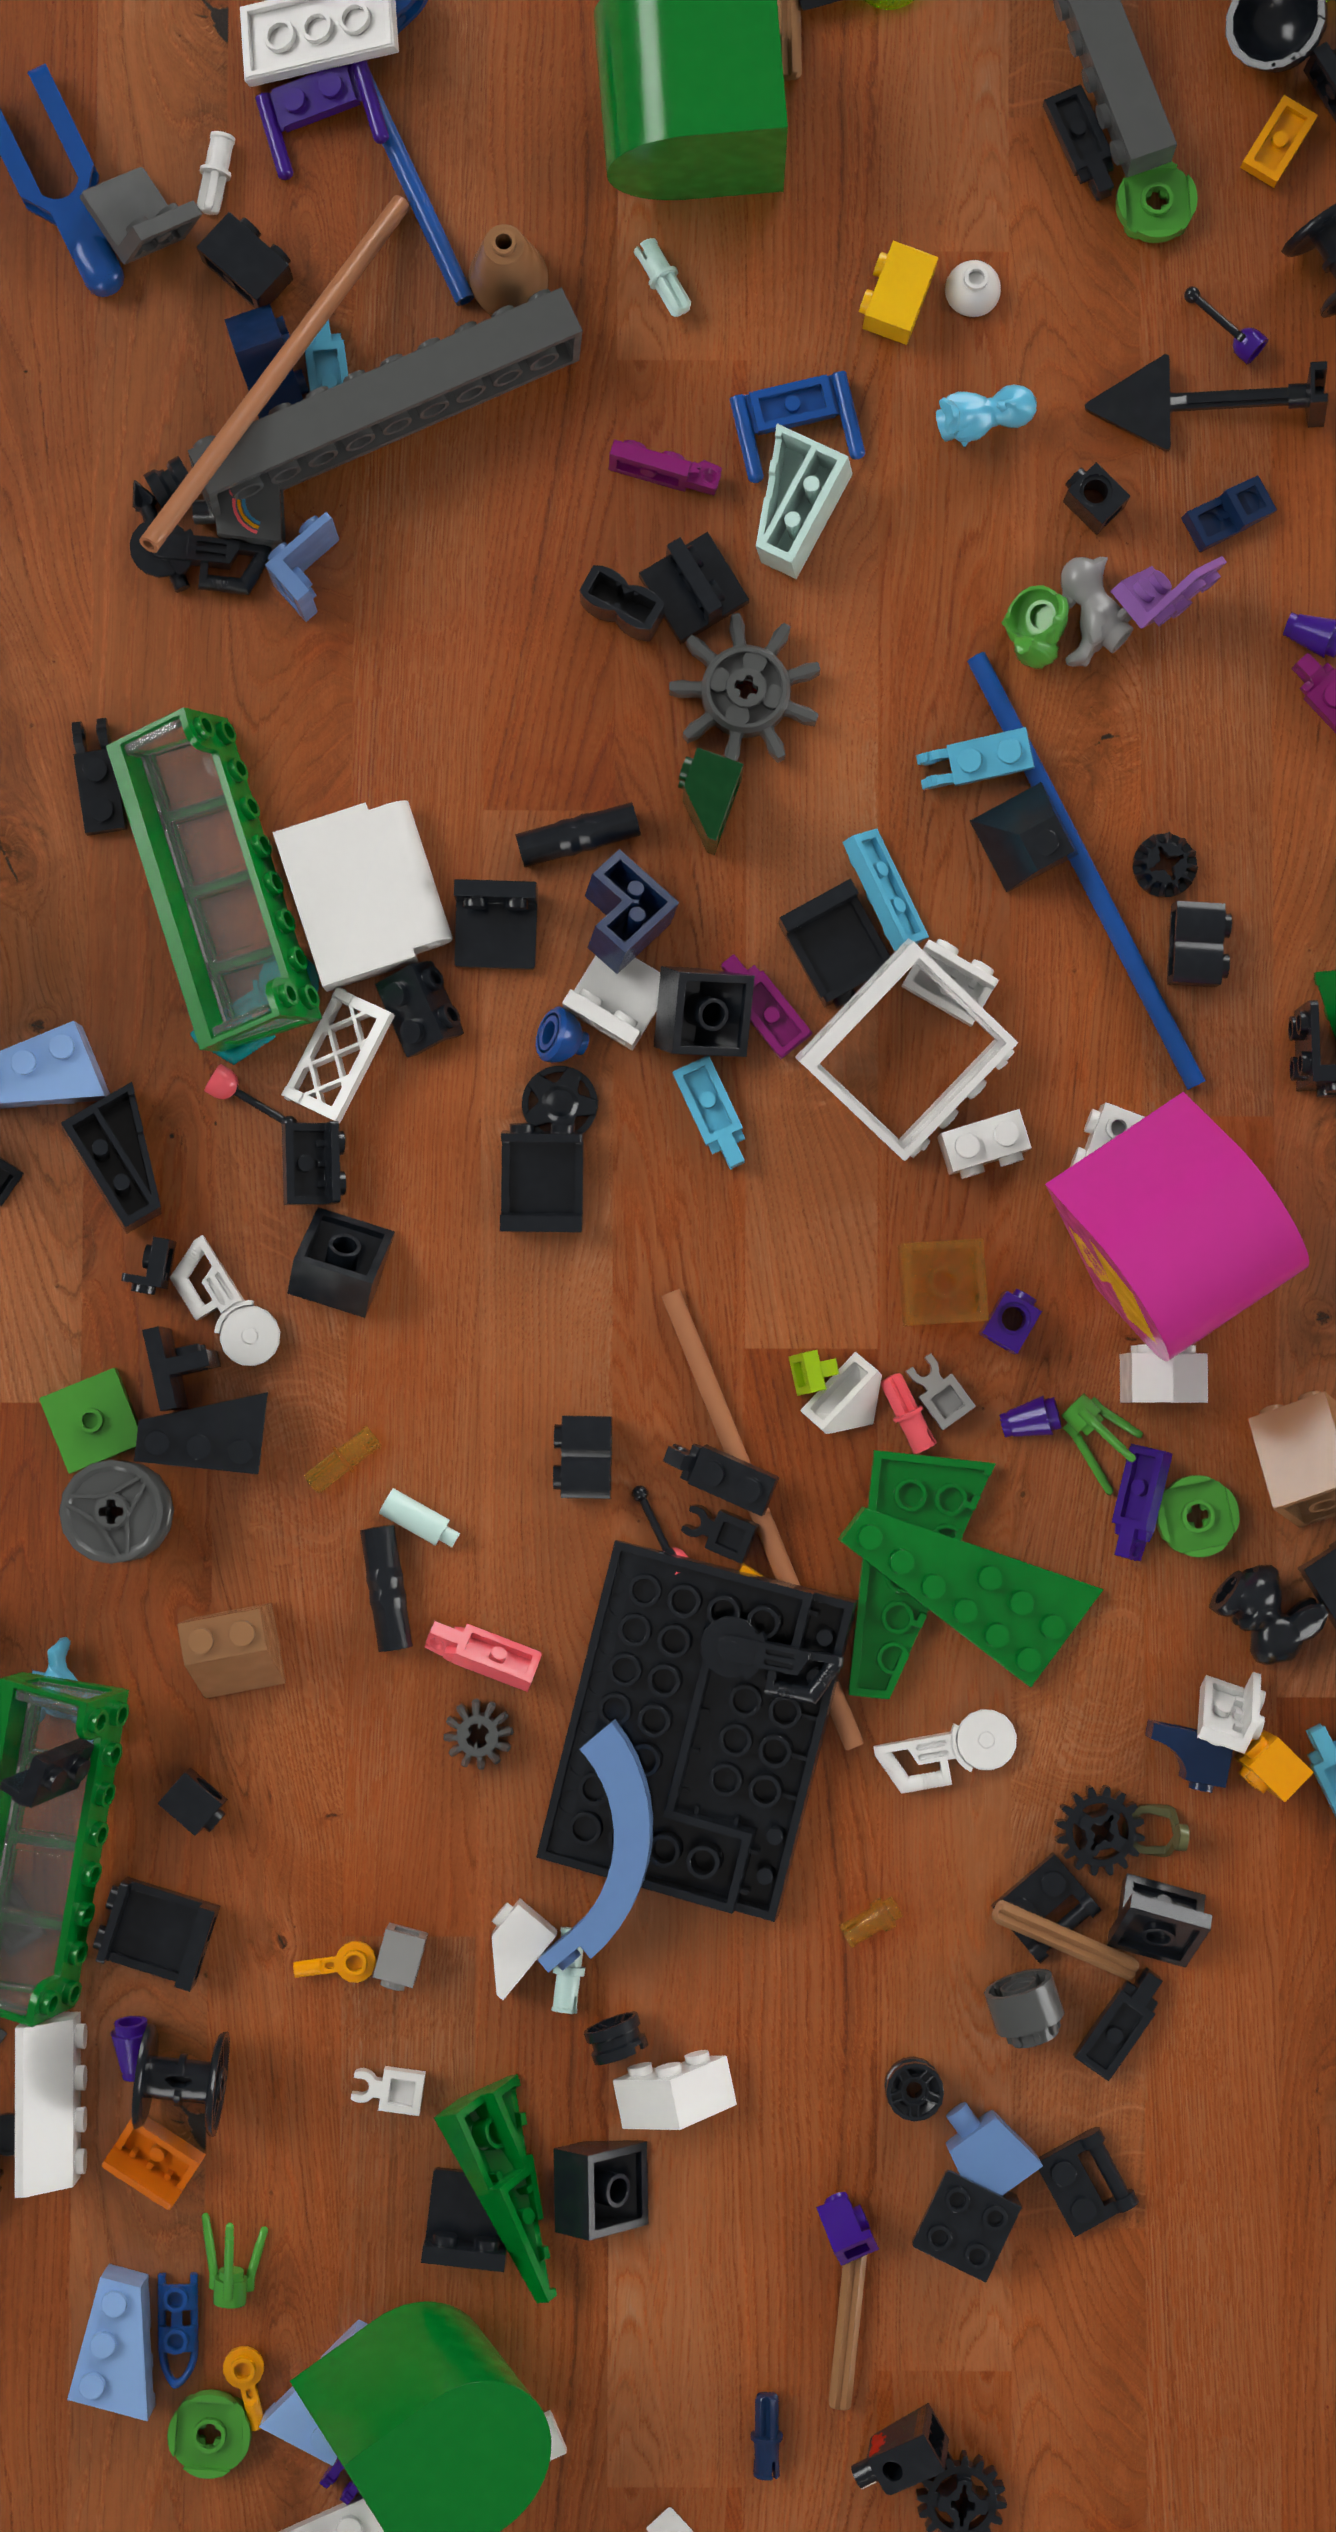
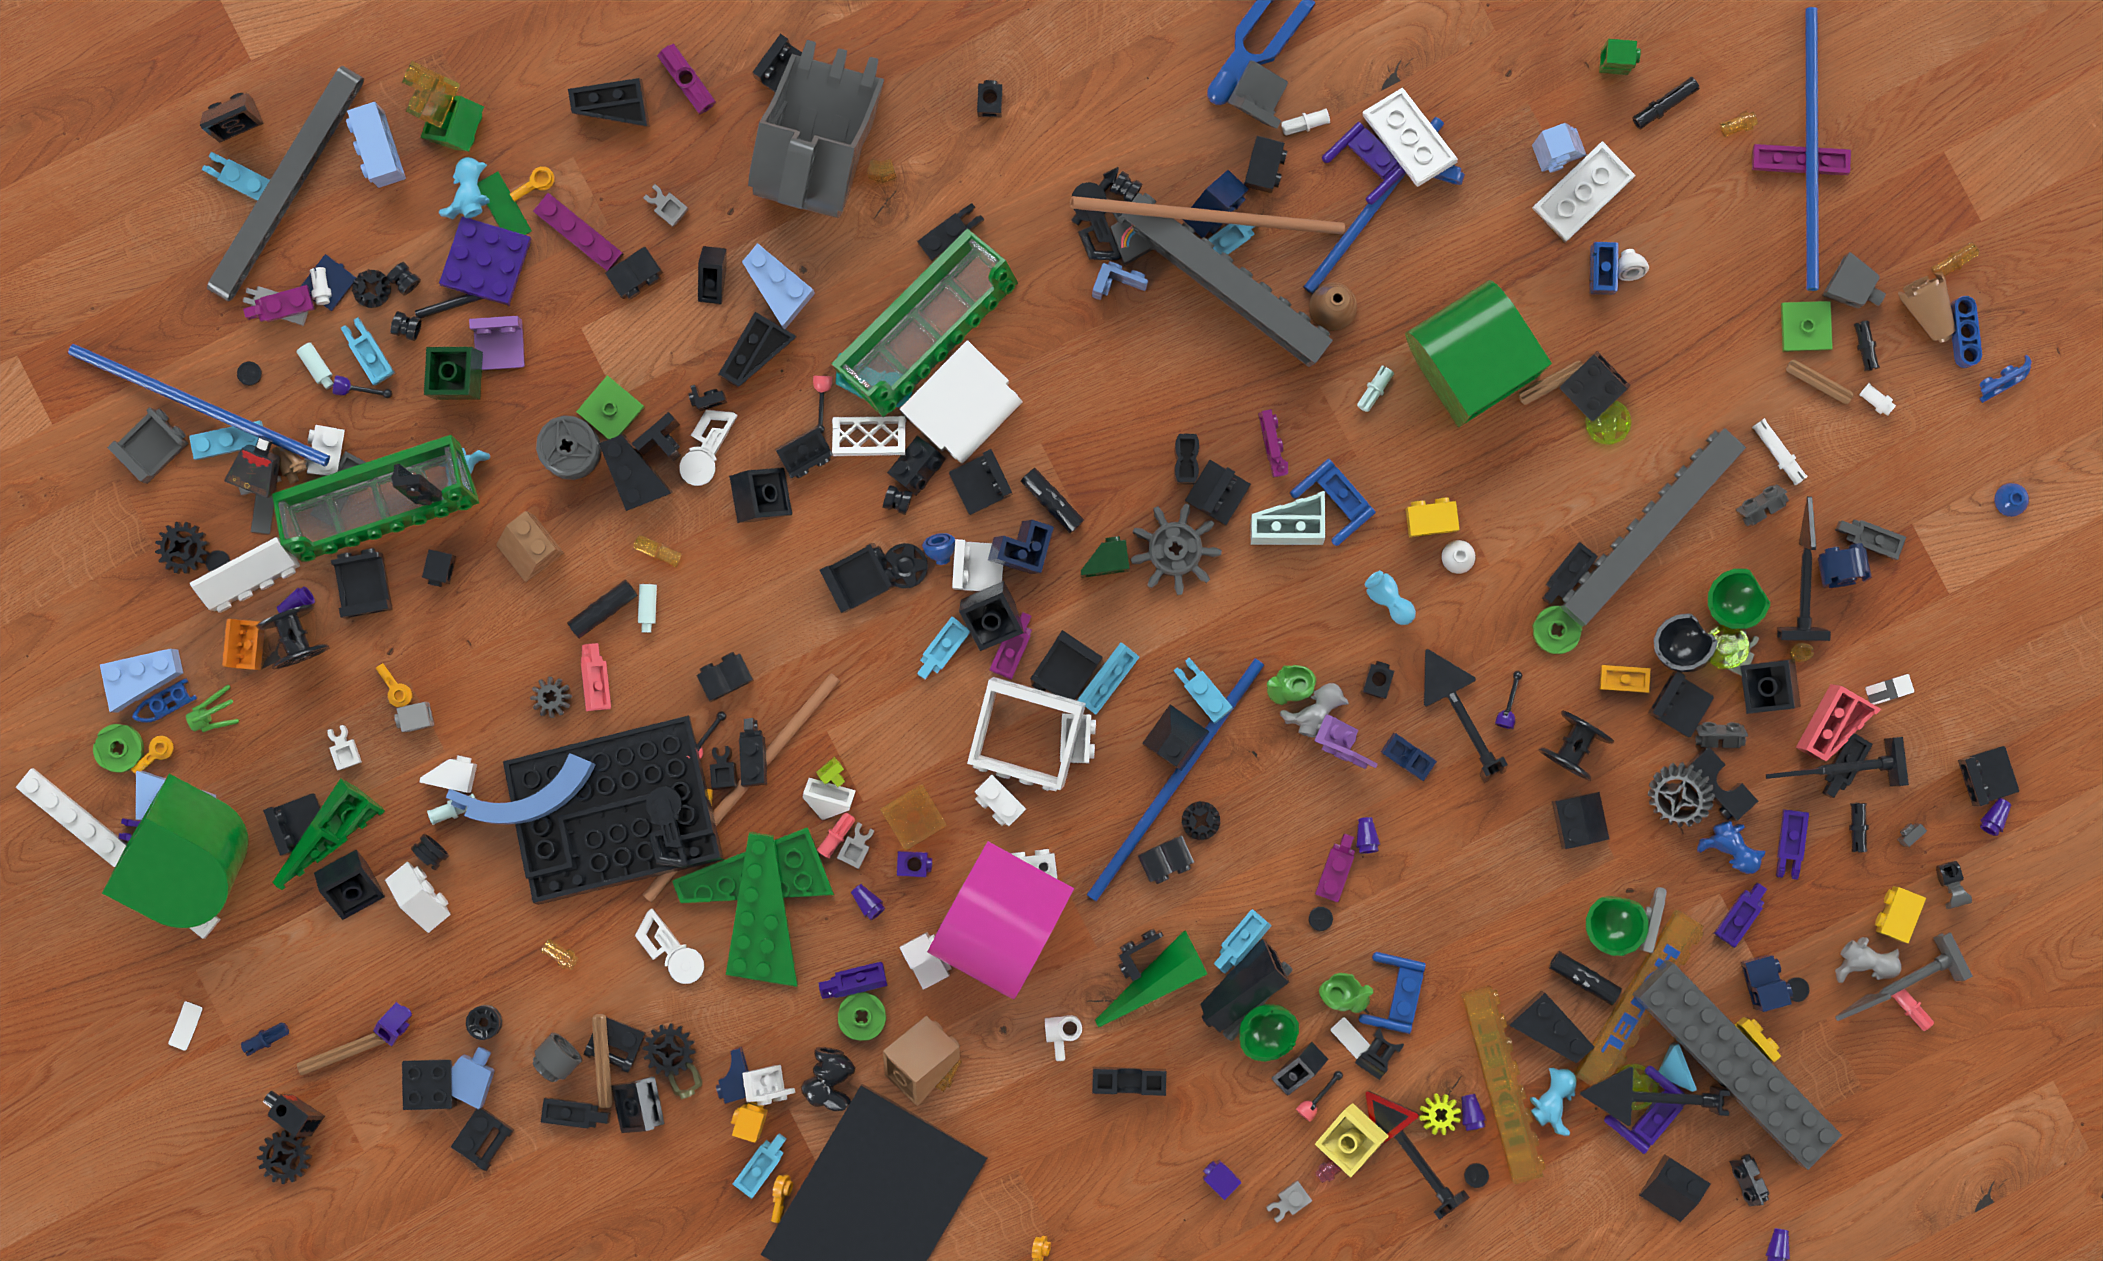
camera: 70 degrees right, 0 degrees up
bright green plant [1061,1393,1143,1495] -> none
none -> black wheel [882,485,913,515]

